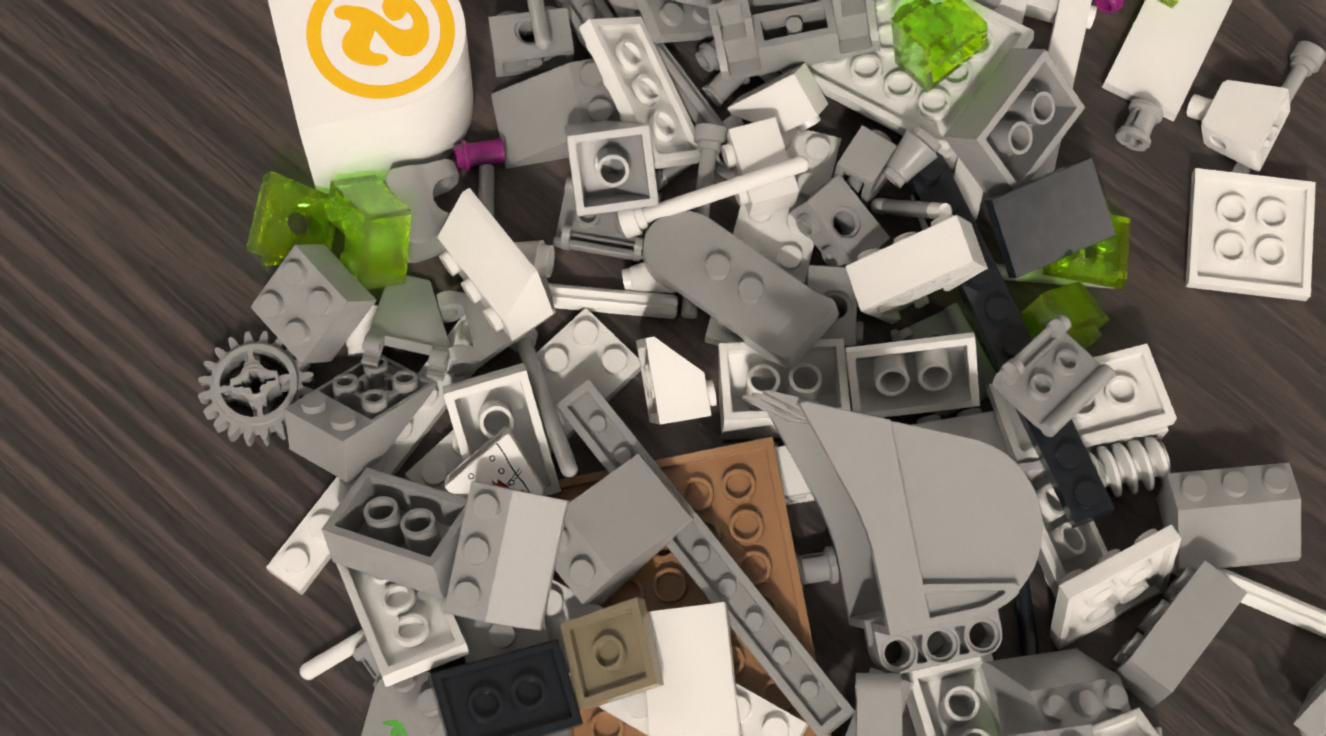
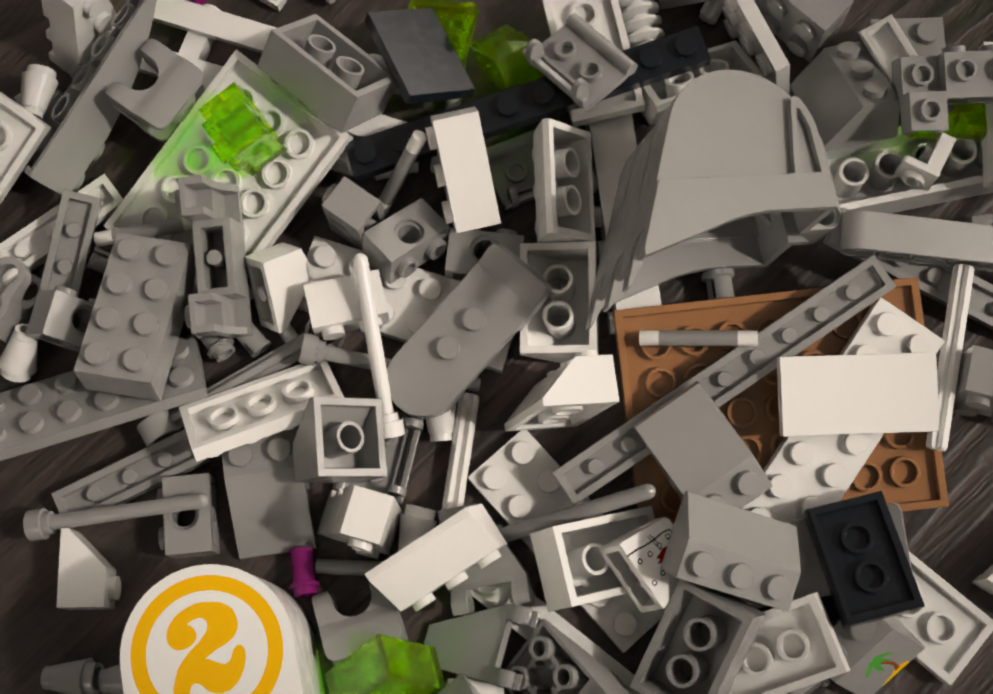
camera: 80 degrees left, 5 degrees up
dark tan plate [560,597,664,710] -> none
light grey cone [882,125,941,188] -> none
none -> white wedge [316,485,403,559]
none -> light grey bar [639,330,758,346]

